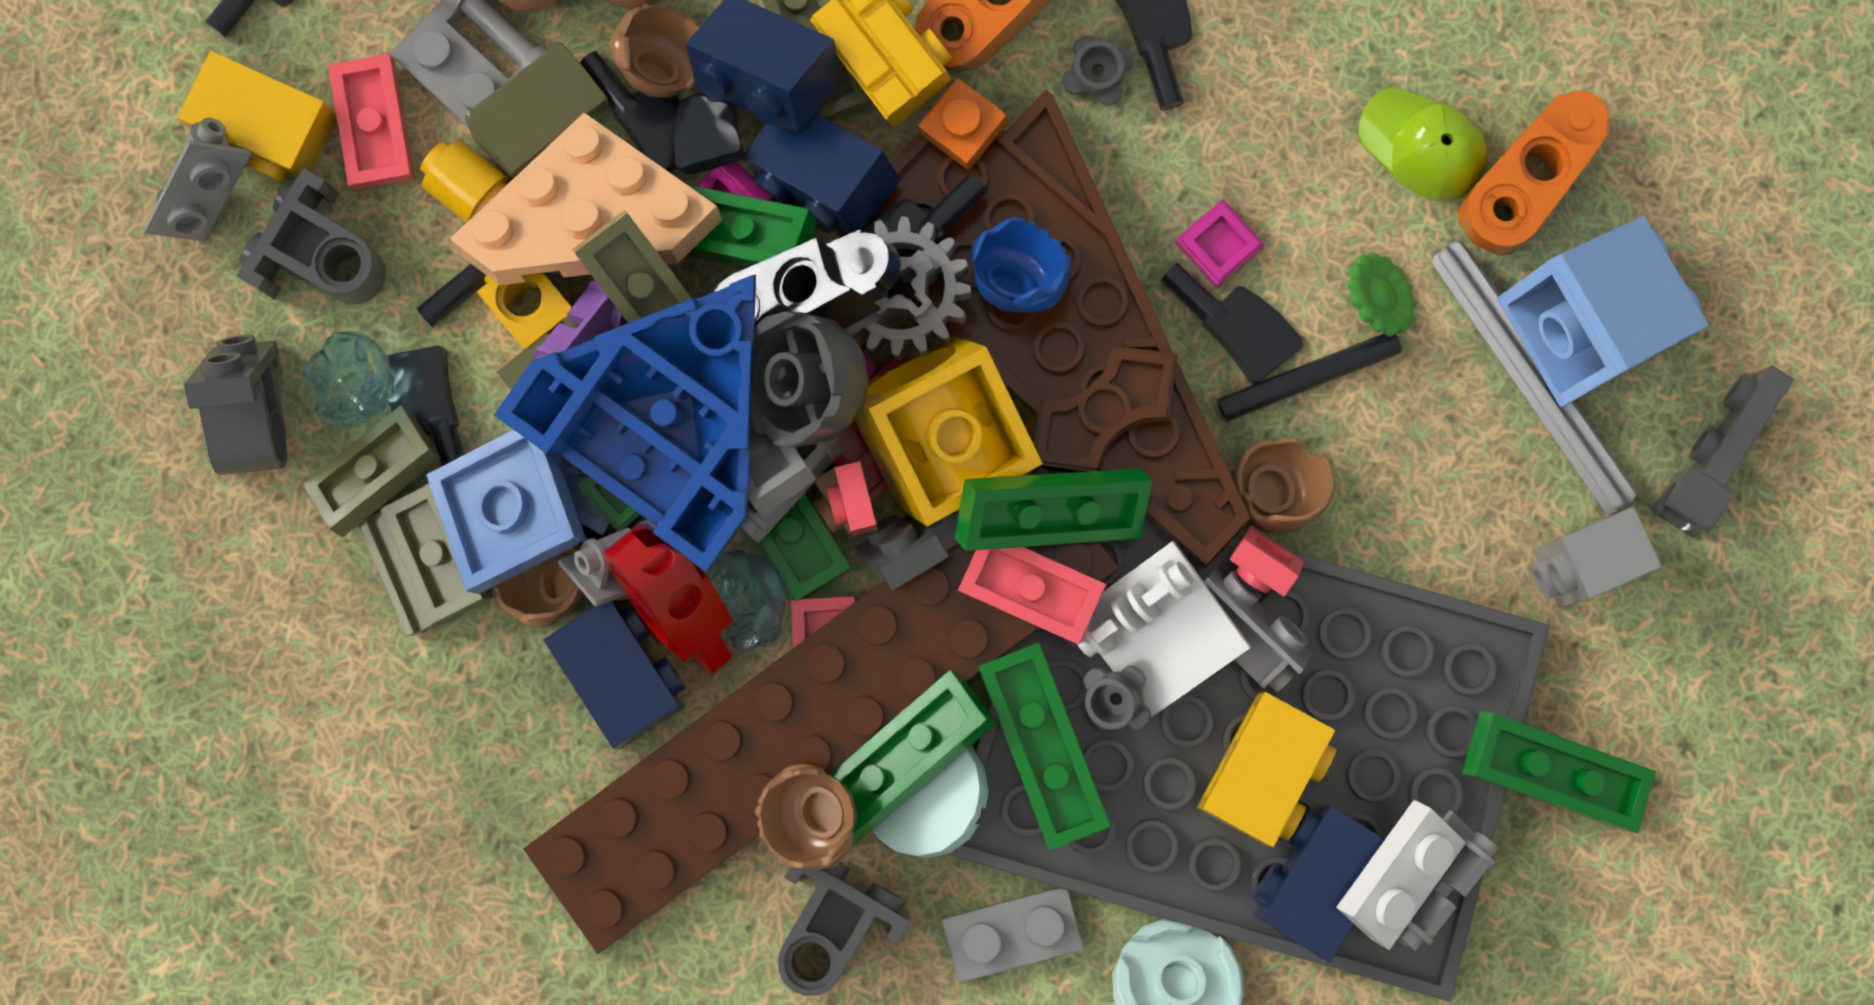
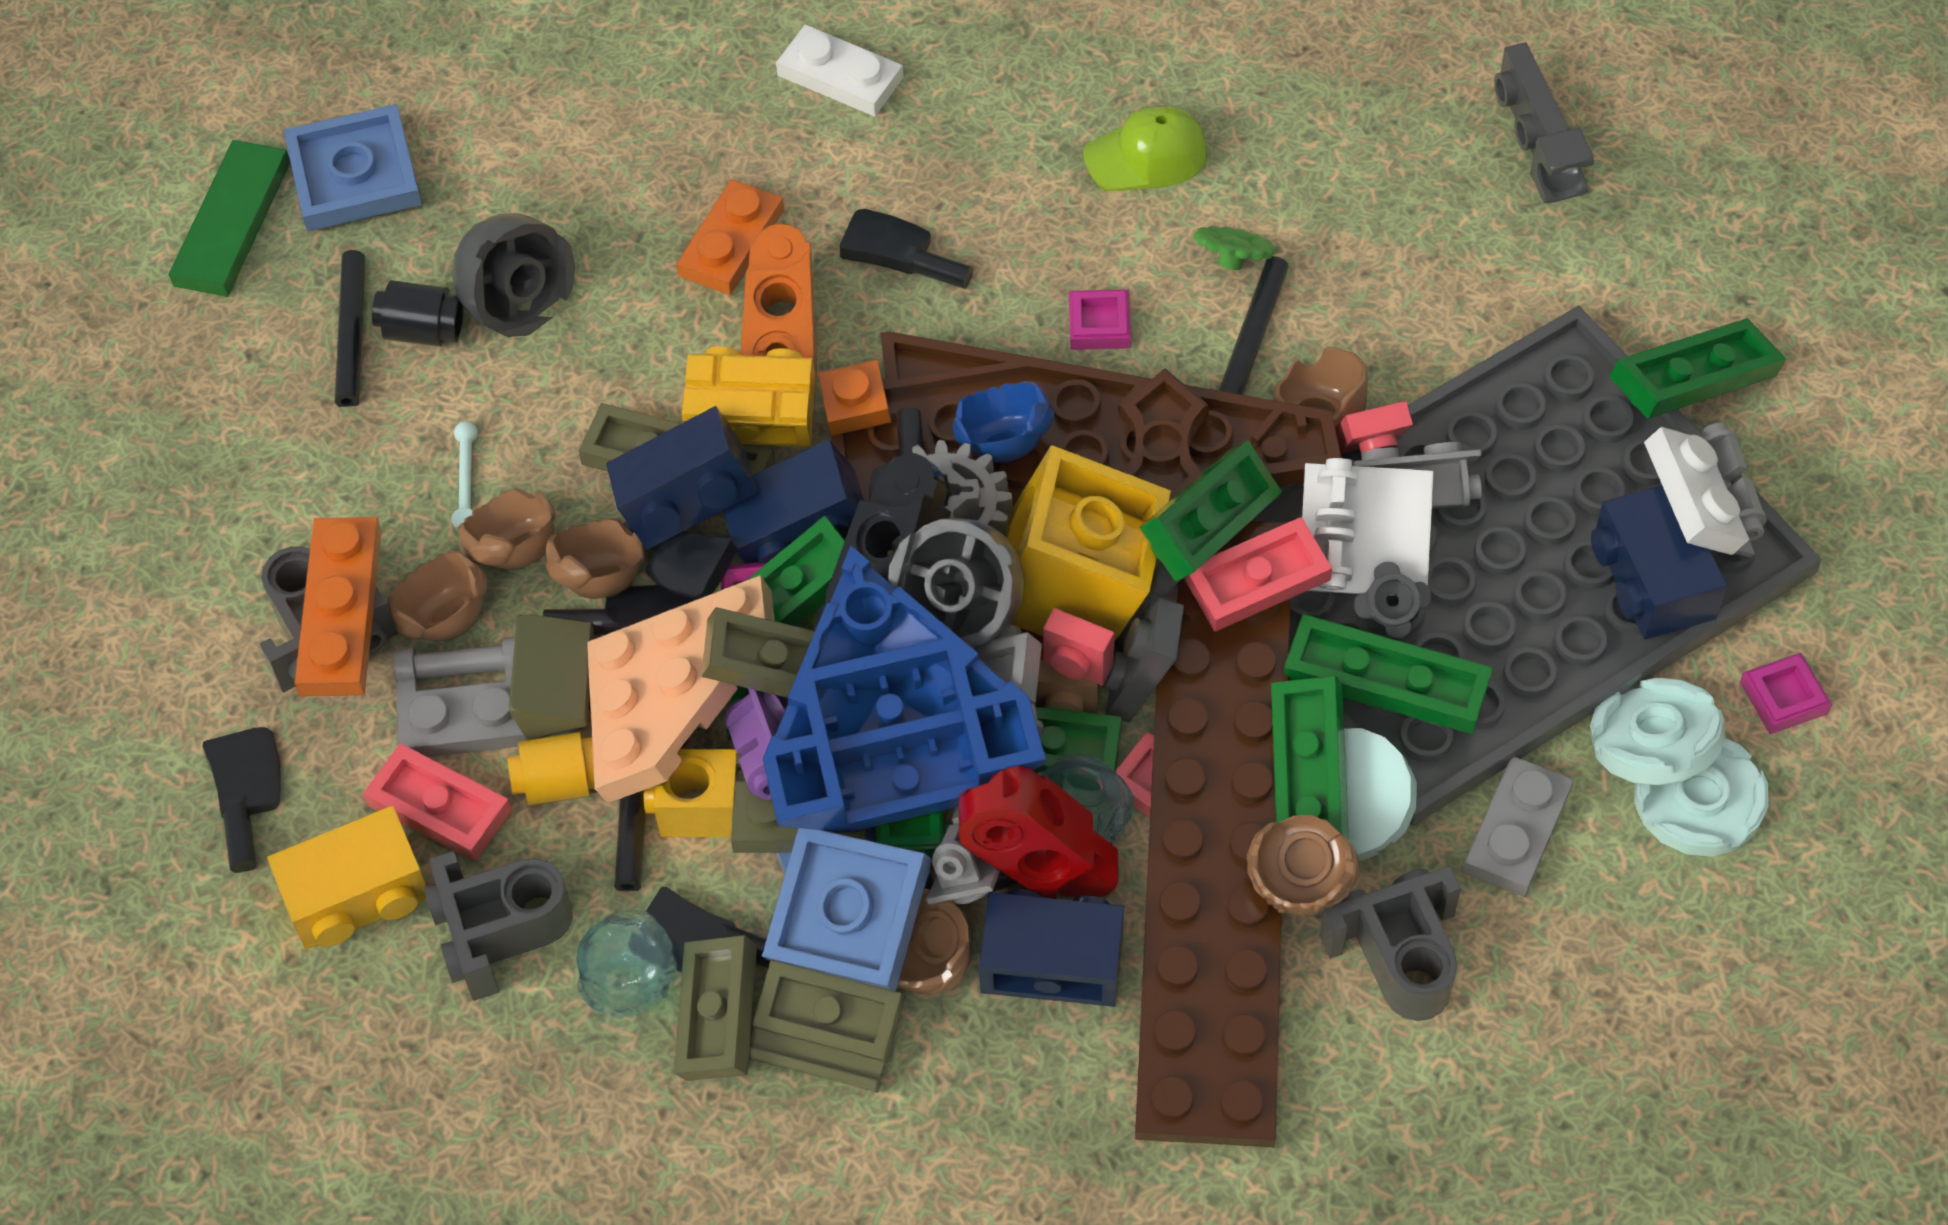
camera: 50 degrees left, 25 degrees down
light grey hinge [143,118,251,242] -> none
dark grey pin [184,335,287,475] -> none
dark grey plate [1063,36,1133,106] -> none
black piece [1160,262,1303,385] -> none
yellow brick [1197,692,1337,848] -> none
light grey axle [1432,241,1638,514] -> none
orange piece [1458,90,1609,256] -> none
light blue slope [1496,215,1709,408] -> none
light grey brick [1531,506,1662,608] -> none

